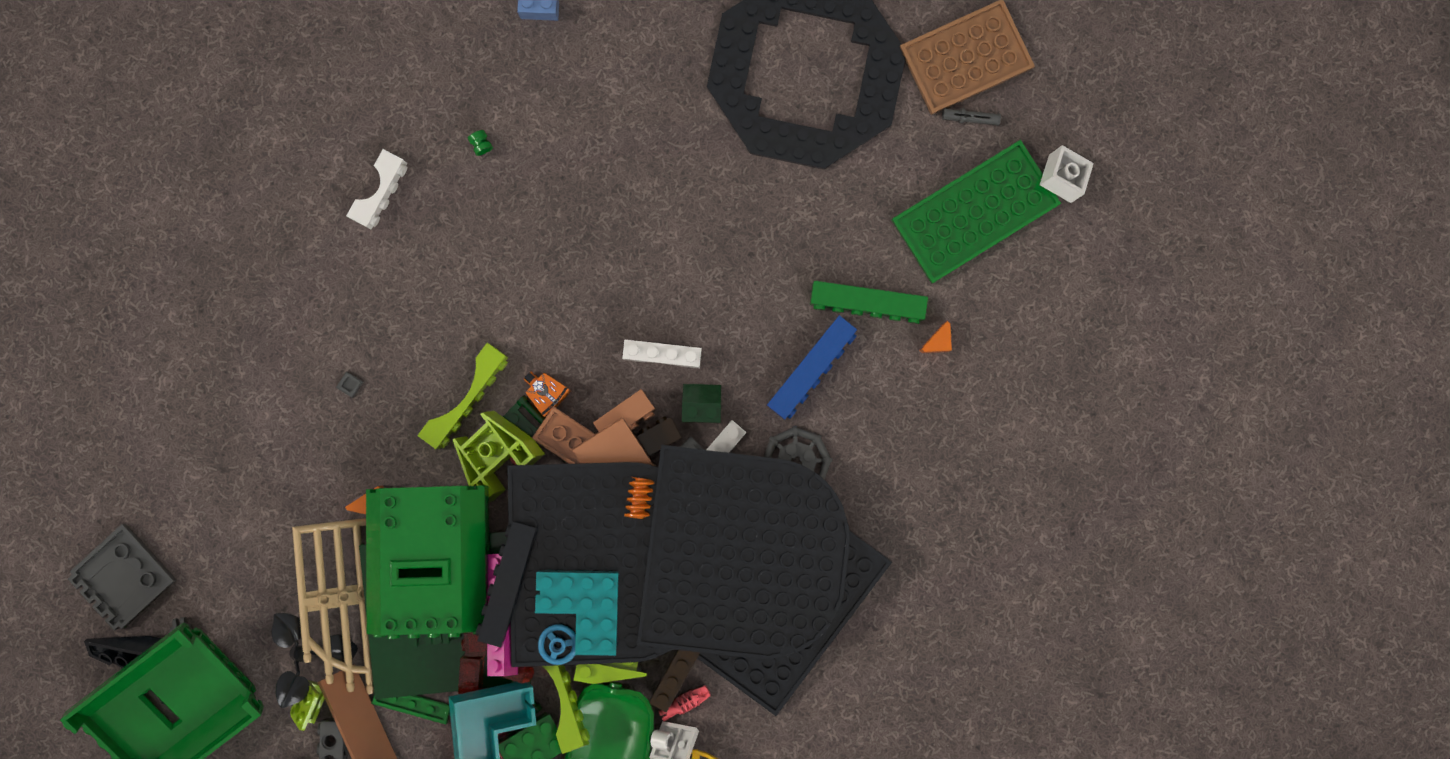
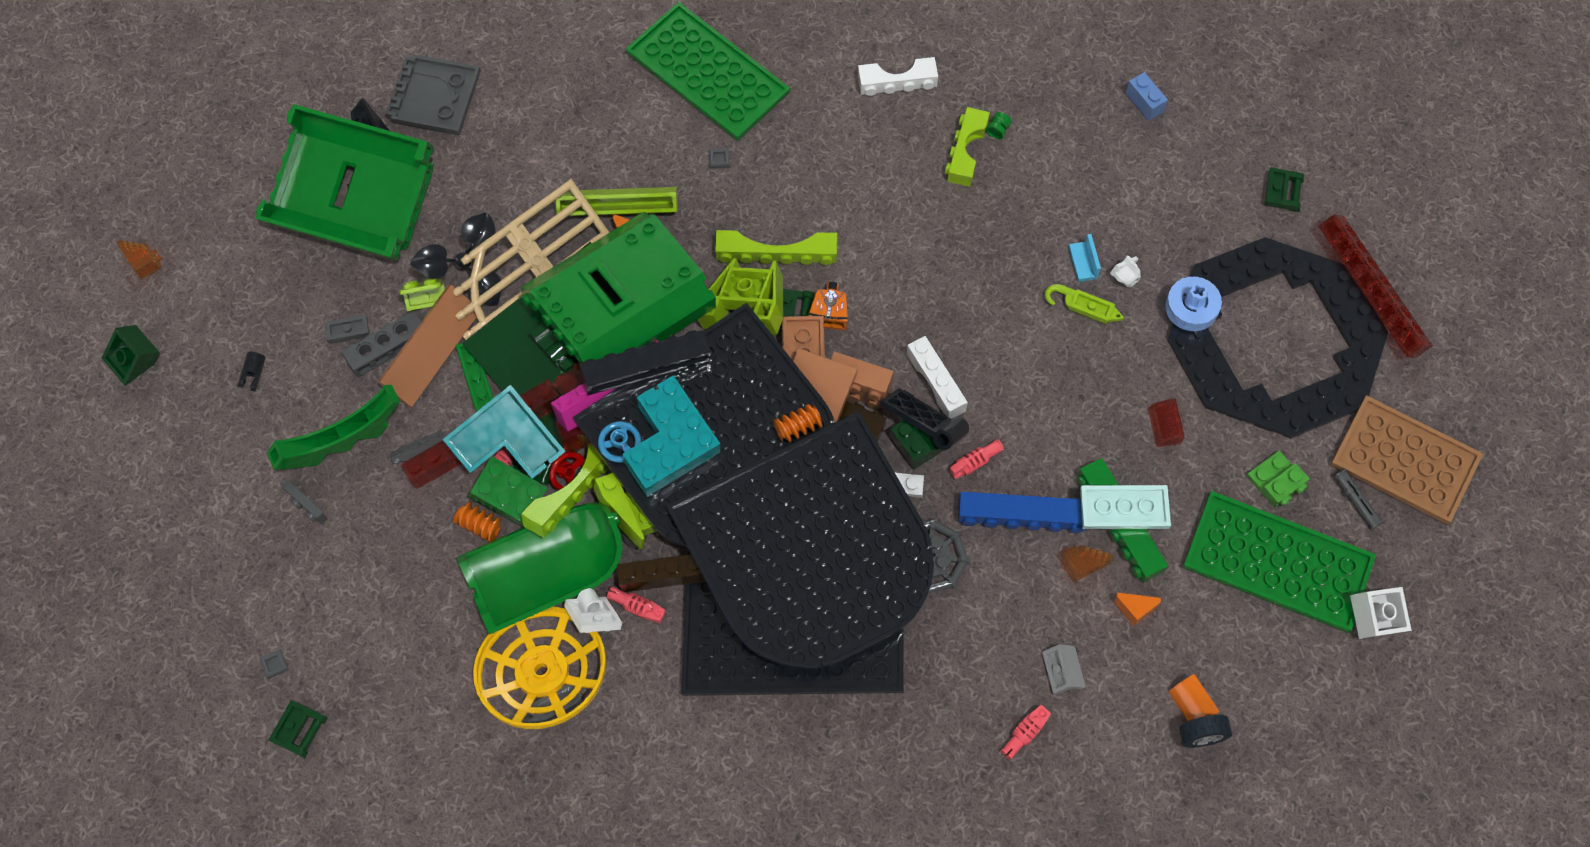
camera: 60 degrees right, 20 degrees down
none -> red piece [549,451,586,491]
none -> lime brick [556,187,678,216]
none -> green plate [626,2,790,141]
none -> black piece [880,388,969,450]
none -> lime arch [945,107,990,187]
none -> coral hinge [950,439,1004,479]
none -> coral hinge [1000,705,1051,760]
none -> light grey panel [1042,644,1086,694]
none -> lime plate [1045,284,1124,324]
none -> clear orange slope [1061,545,1114,583]
none -> medium azure panel [1068,234,1101,282]
none -> light aqua plate [1080,485,1171,529]
none -> white piece [1110,256,1141,287]
none -> clear red brick [1148,398,1185,447]
none -> light blue piece [1165,276,1222,331]
none -> orange brick [1169,674,1220,721]
none -> black wheel [1179,715,1232,748]
none -> bright green plate [1246,451,1310,508]

